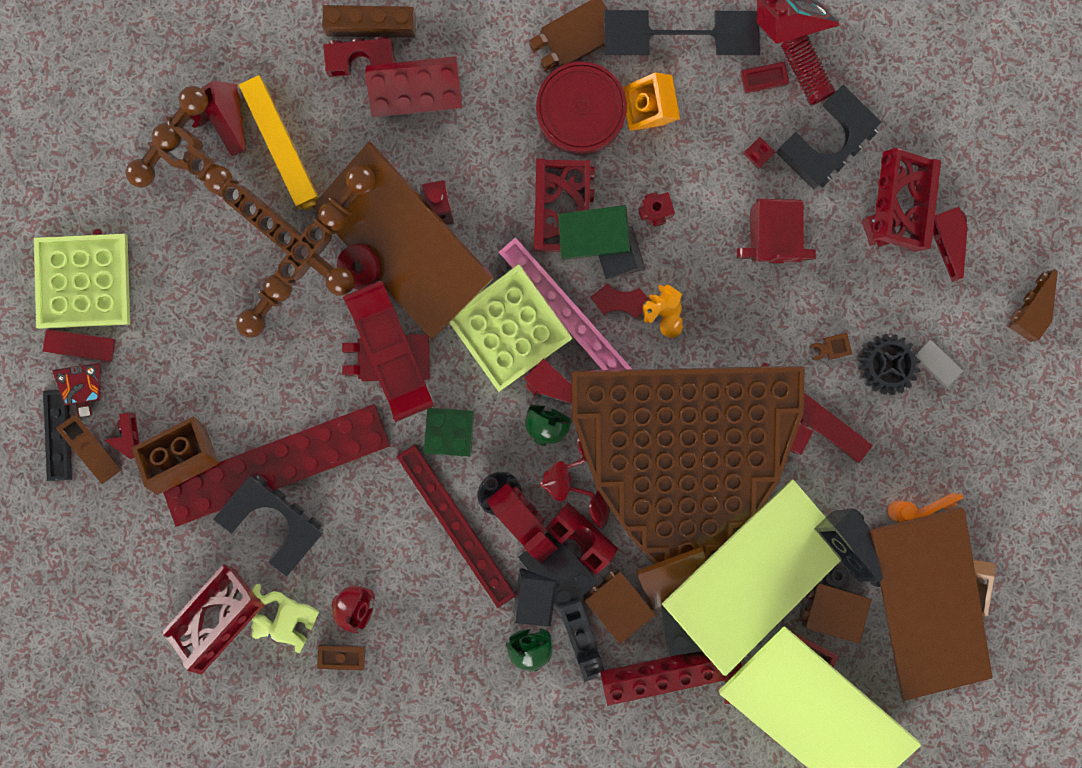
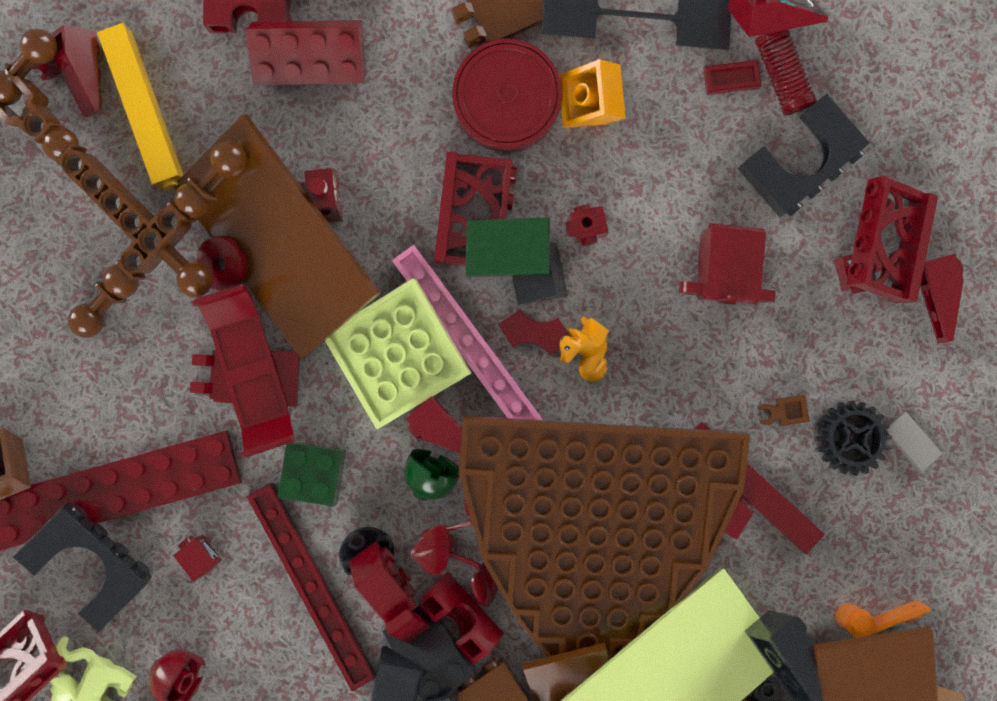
camera: 15 degrees right, 0 degrees up
dark red tile [743,137,776,169] -> none
none -> dark red brick [173,535,222,582]

